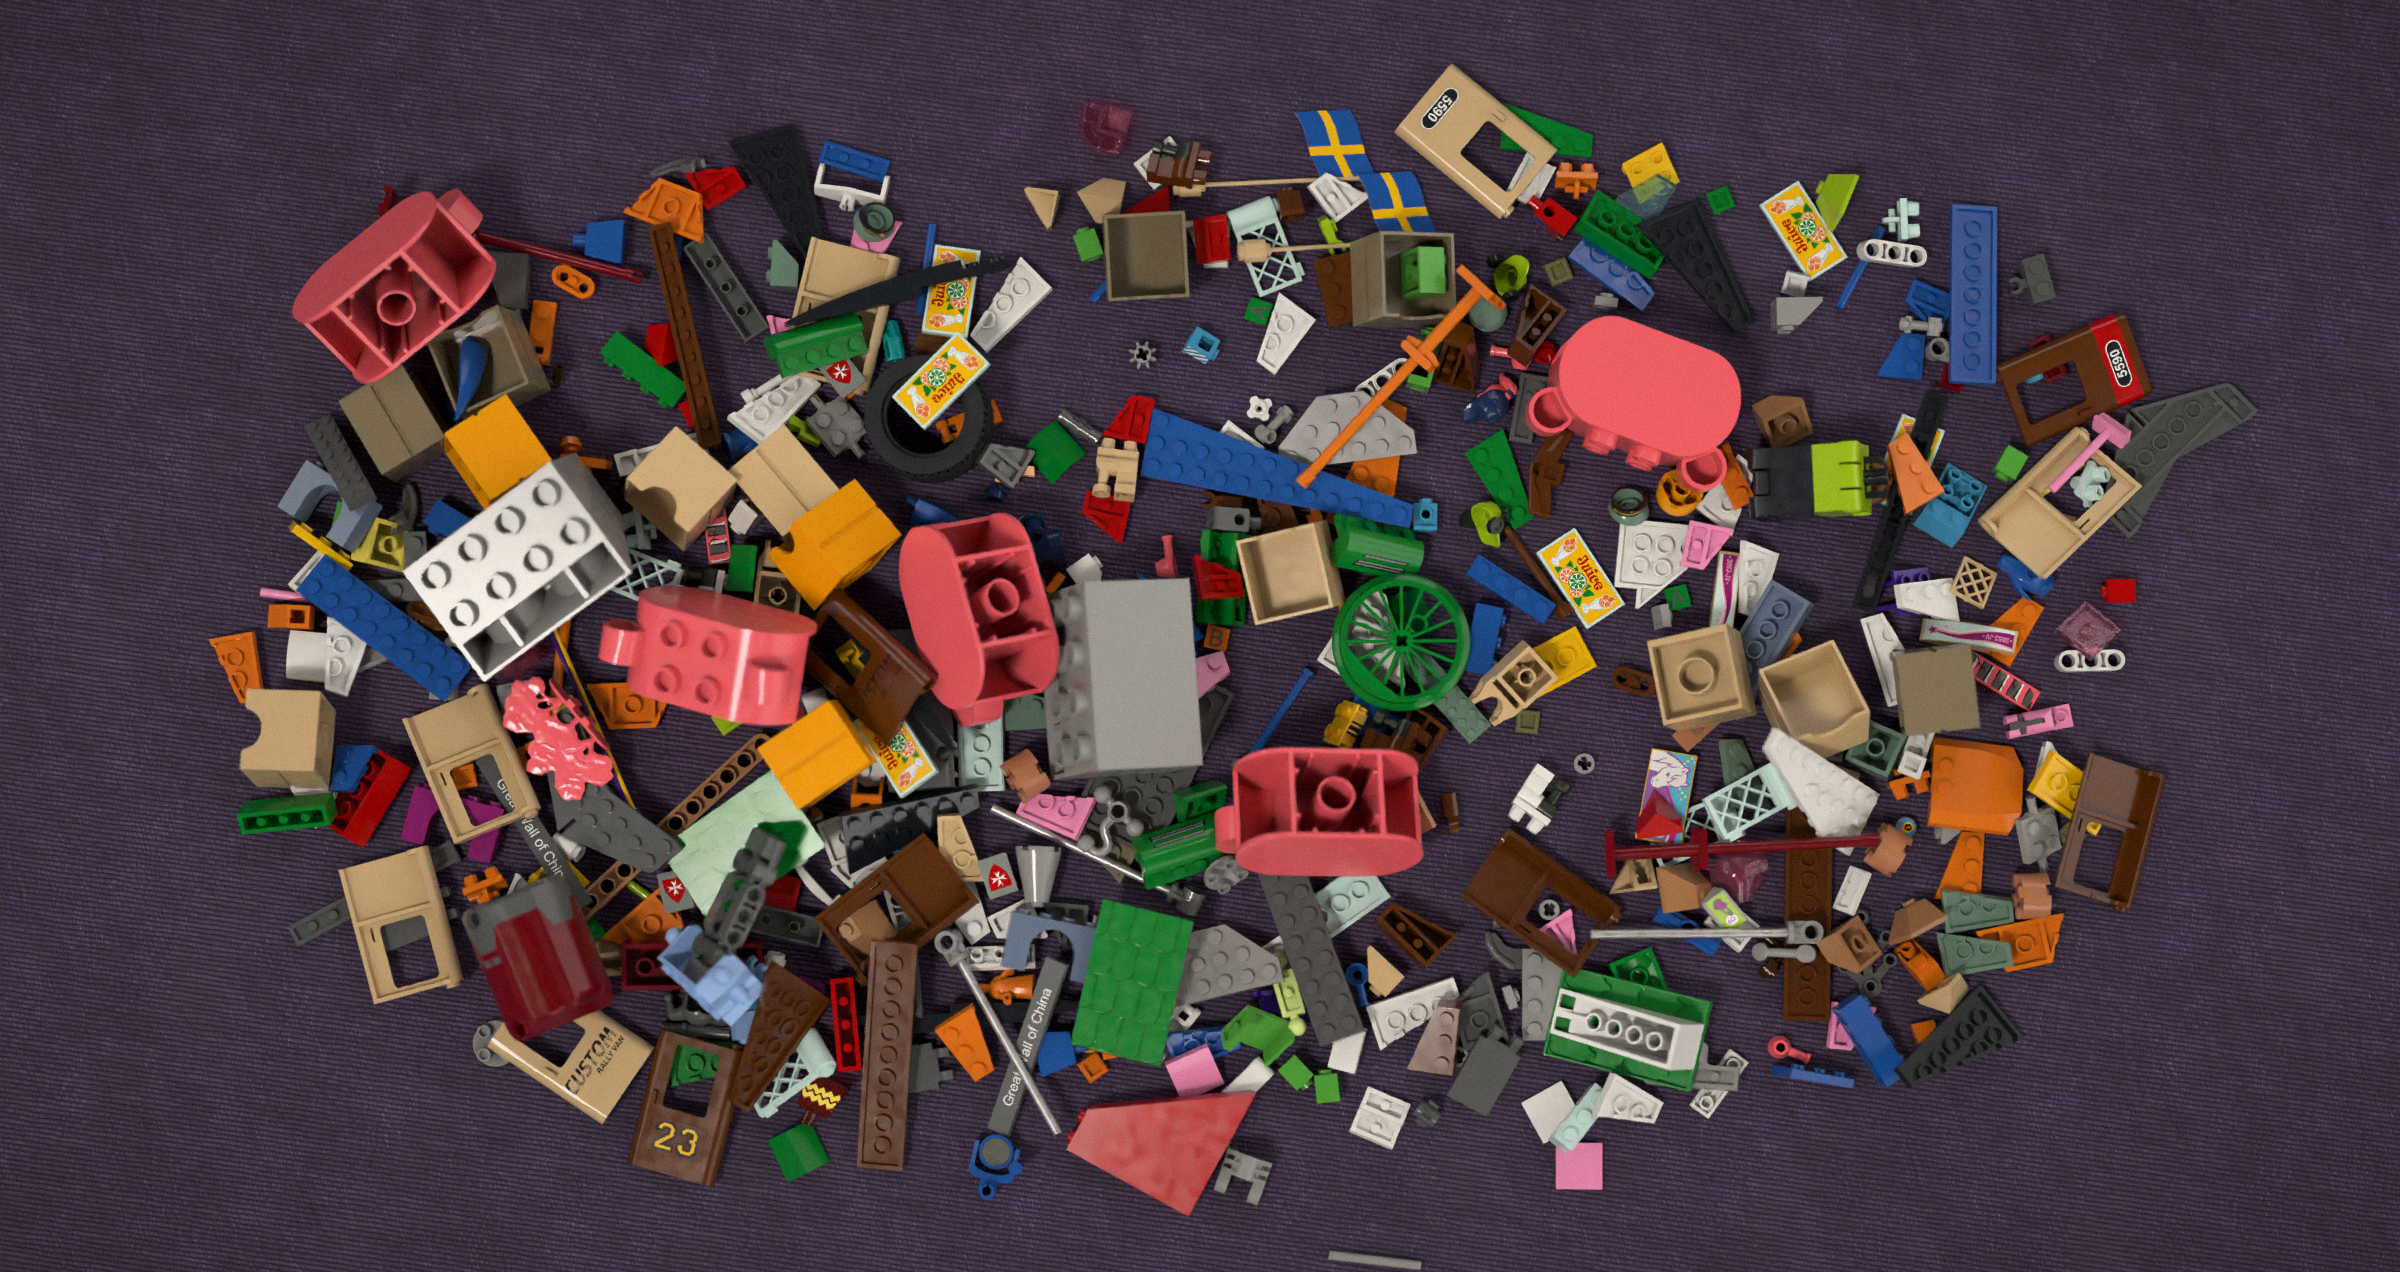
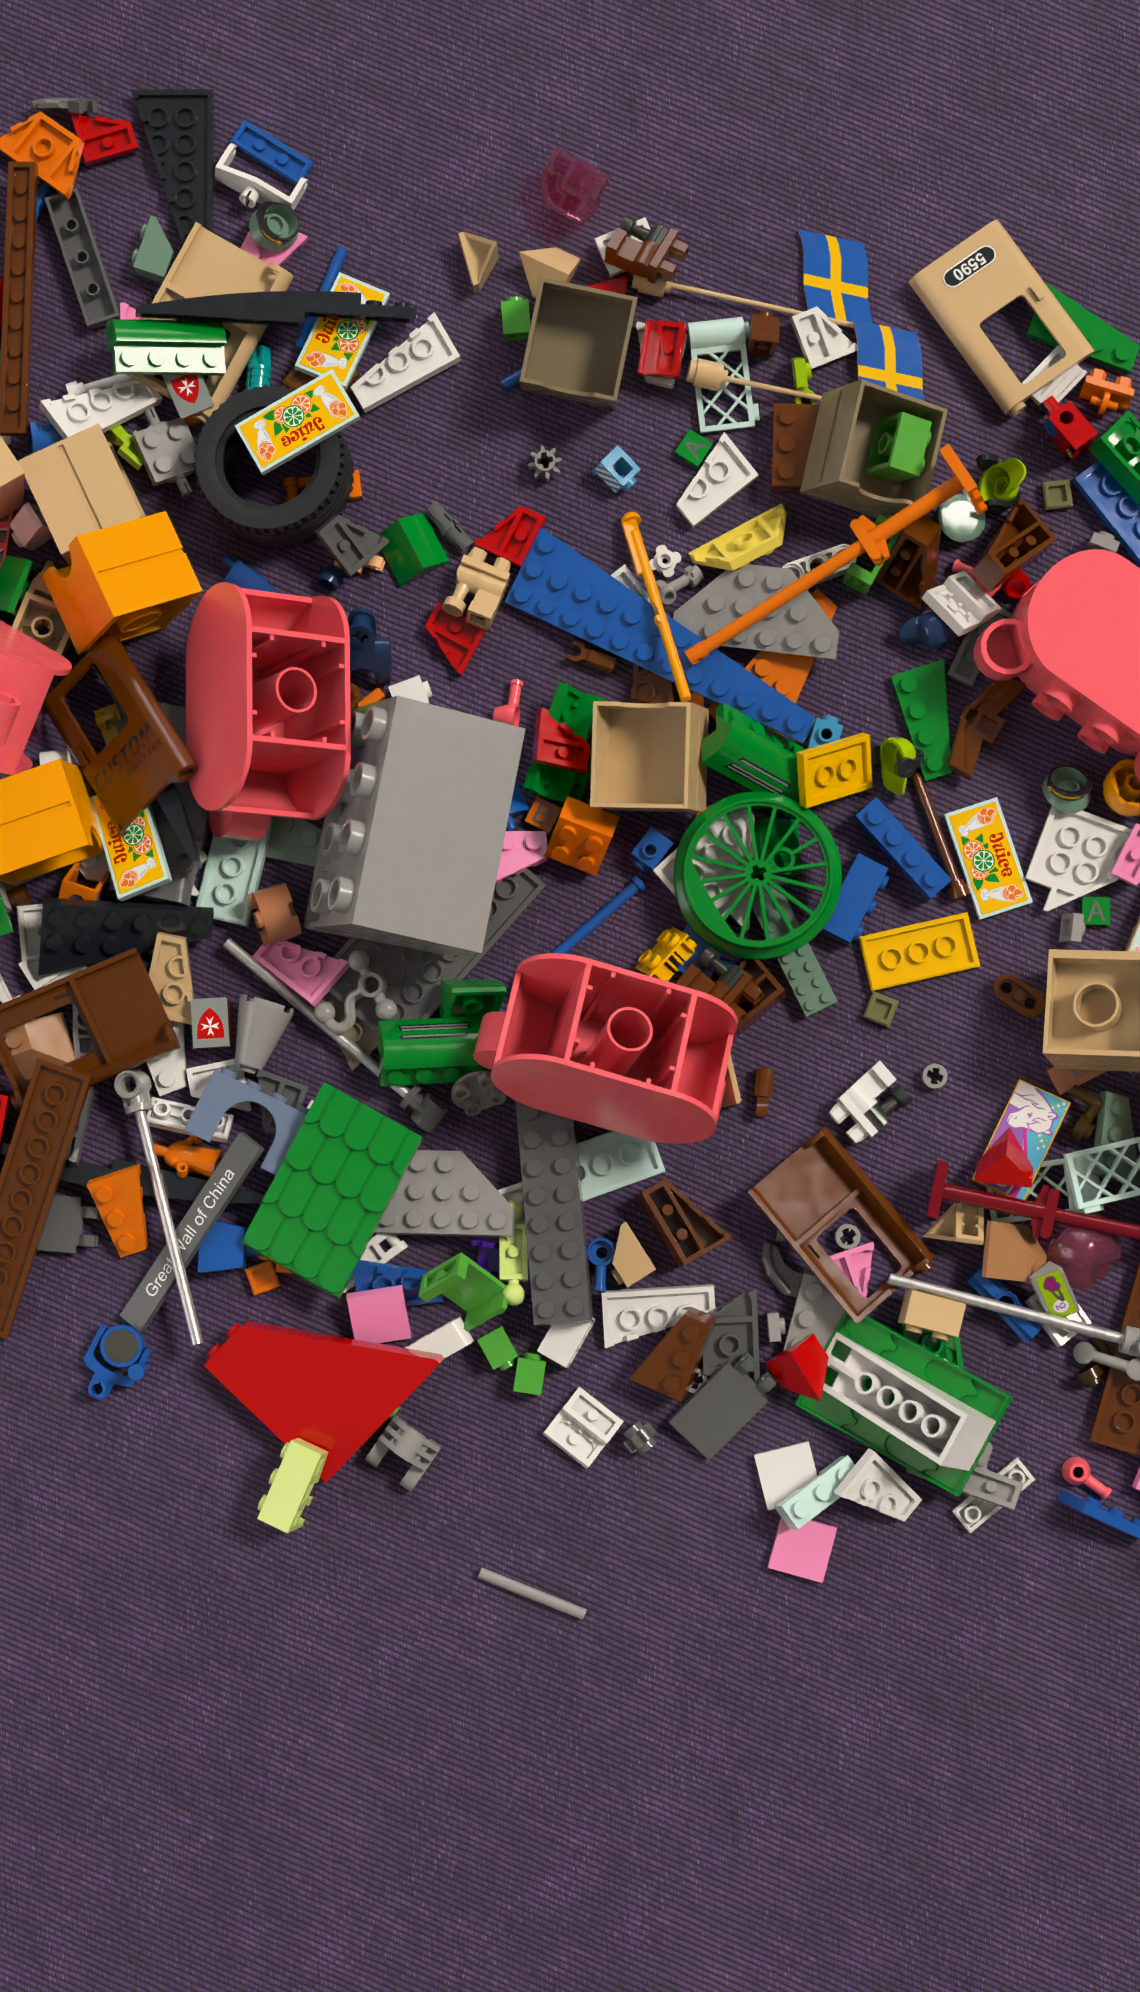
camera: 20 degrees right, 0 degrees up
dark grey torso [1206,506,1261,534] -> none
tan brick [1469,640,1558,726] -> none
none -> yellowish green wedge [257,1438,329,1533]
none -> orange brick [544,796,620,876]
none -> light orange bar [621,512,692,702]
none -> blue brick [631,826,674,873]
none -> light yellow wing [689,503,787,571]
none -> red slope [765,1333,829,1401]
none -> yellow plate [796,733,873,808]
none -> tan brick [898,1290,966,1341]
none -> white slope [922,571,1002,636]
none -> dark brown plate [1069,1084,1102,1142]

